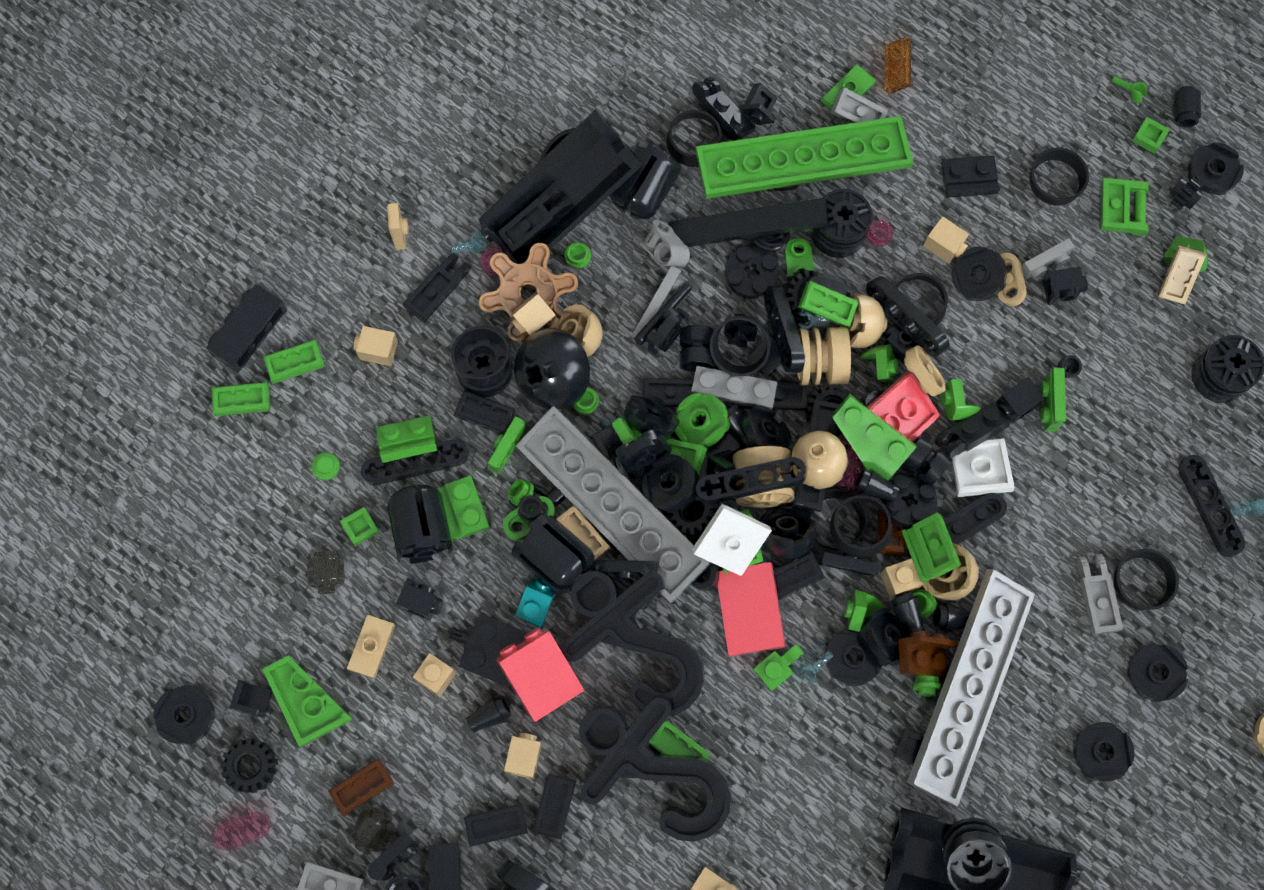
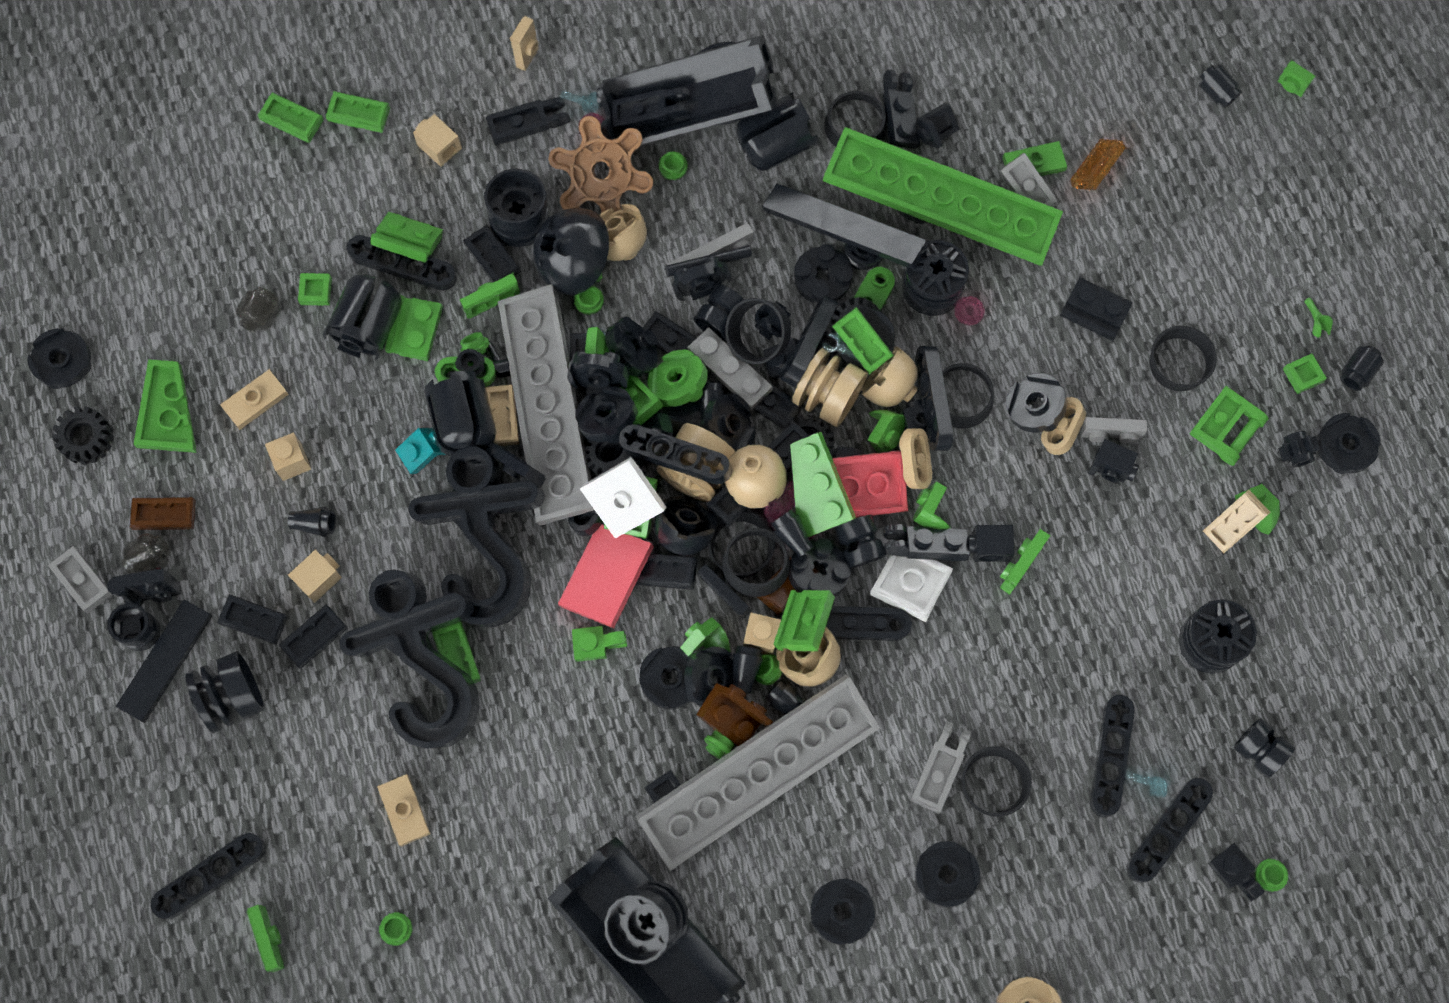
camera: 35 degrees right, 0 degrees up
black brick [206,284,287,373] -> none
clear pink beam [214,812,271,851] -> none
black panel [229,680,273,719] -> none
bright green plate [311,453,340,480] -> none
black brick [396,578,444,621] -> none
black plate [449,613,528,689] -> none
coral brick [496,628,584,722] -> none
tan brick [512,292,555,335] -> none
light grey piece [640,220,690,267] -> none
clear light blue hand [799,651,833,684] -> none
tan brick [923,216,969,264] -> none
black hinge [1057,355,1082,378] -> none

